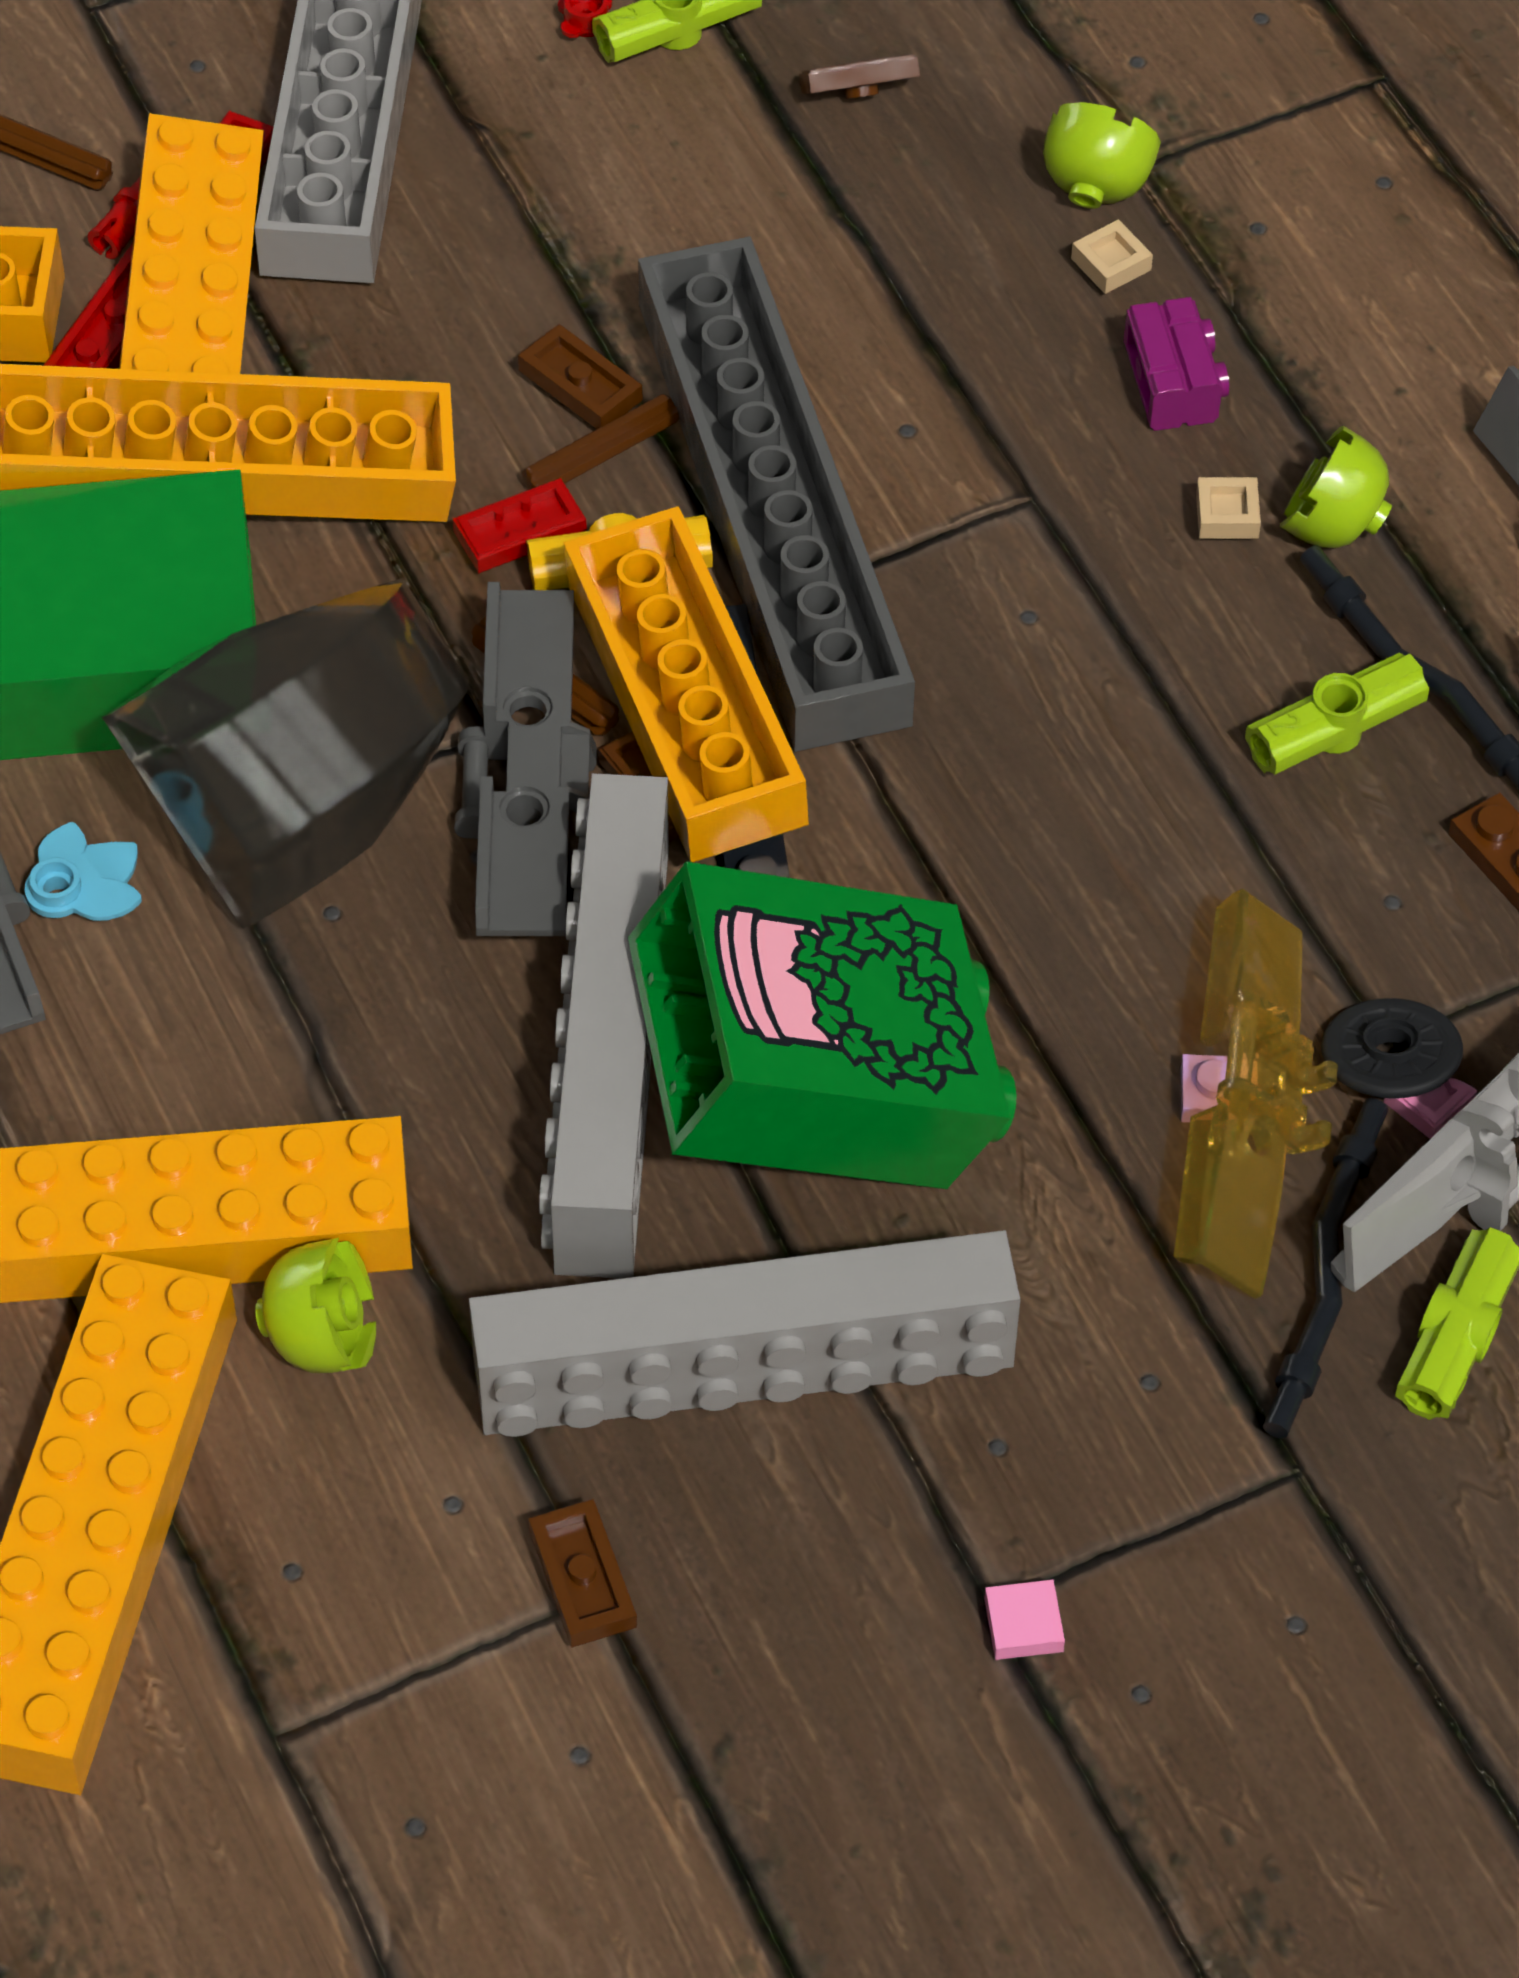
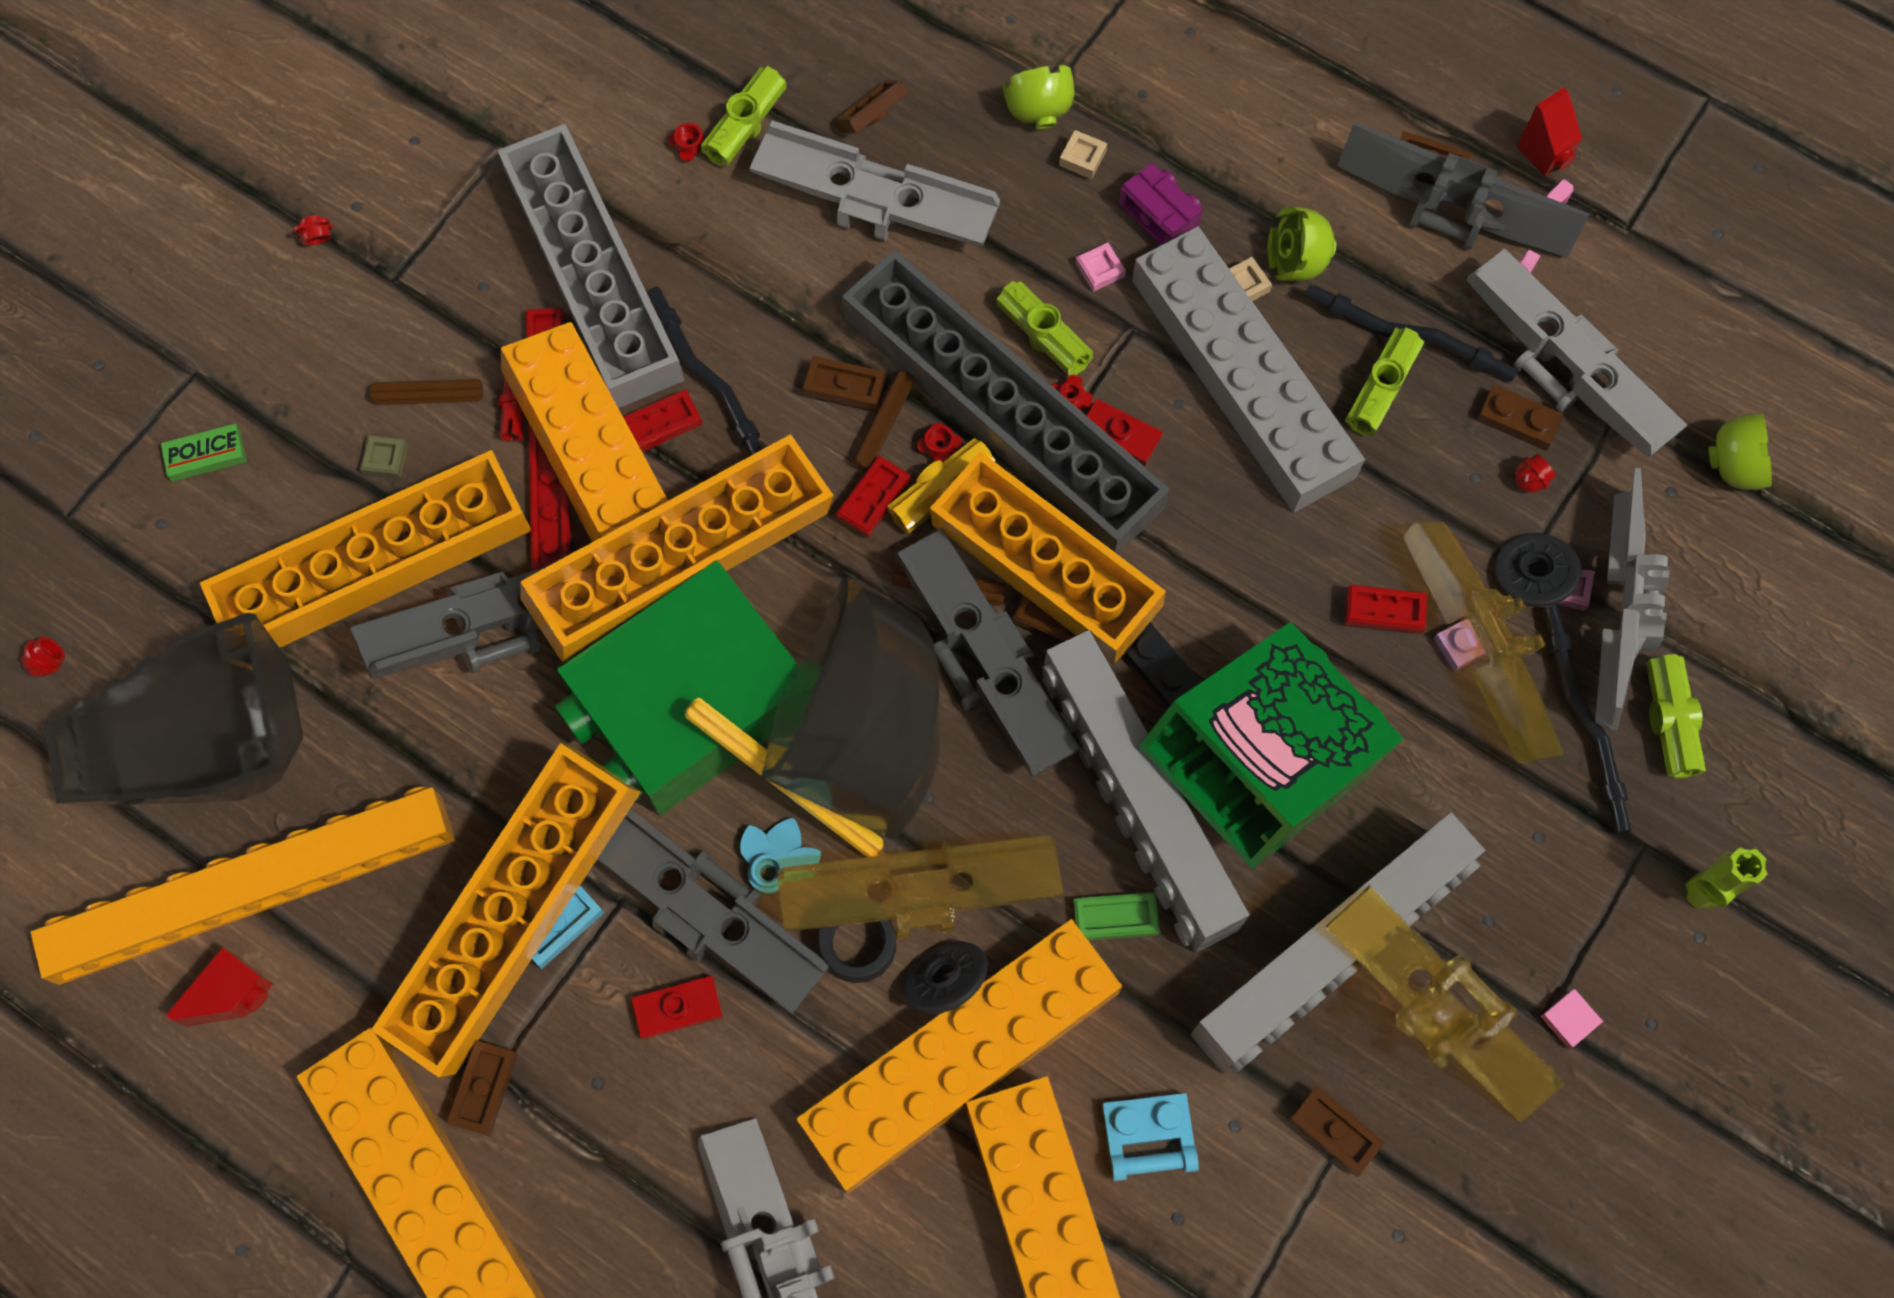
camera: 30 degrees left, 15 degrees up
lime cylinder [255,1238,376,1373] -> none
none -> red plate [623,389,703,452]
none -> black bar [647,287,763,456]
none -> yellow axle [685,698,884,859]
none -> light grey piece [749,121,1000,246]
none -> clear yellow piece [777,835,1064,940]
none -> black tyre [818,901,897,983]
none -> black wheel [903,941,988,1014]
none -> red plate [917,423,962,462]
none -> lime piece [997,281,1093,376]
none -> red plate [1051,375,1093,411]
none -> bright green tile [1073,892,1160,941]
none -> bright pink tile [1075,242,1126,292]
none -> red plate [1087,399,1163,467]
none -> medium azure plate [1102,1093,1199,1181]
none -> light grey brick [1132,226,1365,513]
none -> clear yellow piece [1326,885,1565,1123]
none -> red plate [1345,584,1427,634]
none -> red plate [1515,453,1556,493]
none -> lime piece [1685,847,1768,910]

